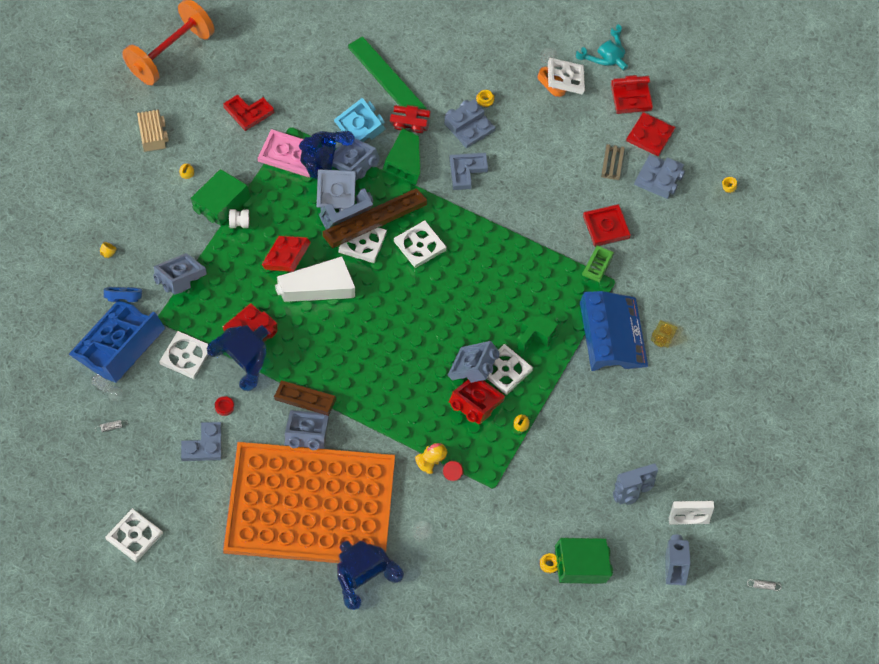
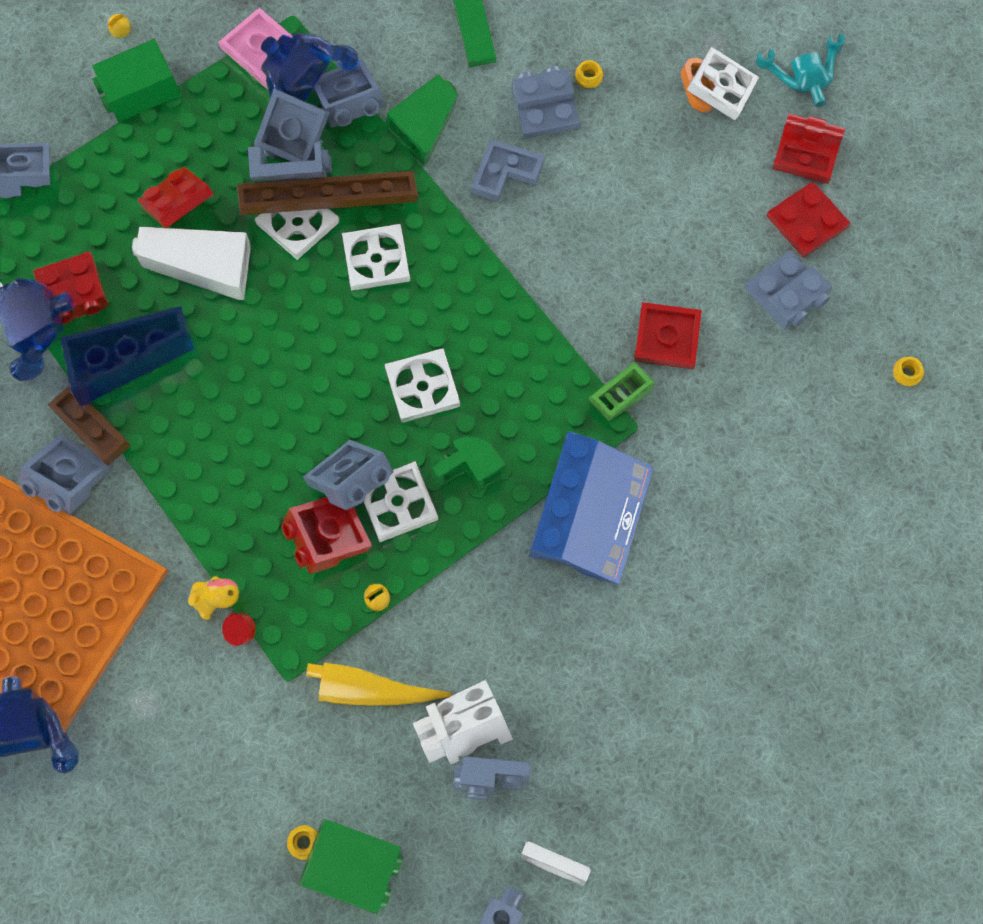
camera: 30 degrees right, 10 degrees up
white wheel [229,209,249,228] -> none
medium azure plate [334,98,386,142] -> none
red plate [390,105,431,134] -> none
dark tan tile [601,144,625,180] -> none
clear yellow bracket [651,320,678,348] -> none
yellow hinge [722,177,737,193] -> none
none -> clear blue wedge [60,306,195,407]
none -> yellow piece [306,662,452,706]
none -> white piece [385,348,460,423]
none -> white hips [413,680,513,765]
none -> yellow plate [893,357,924,387]

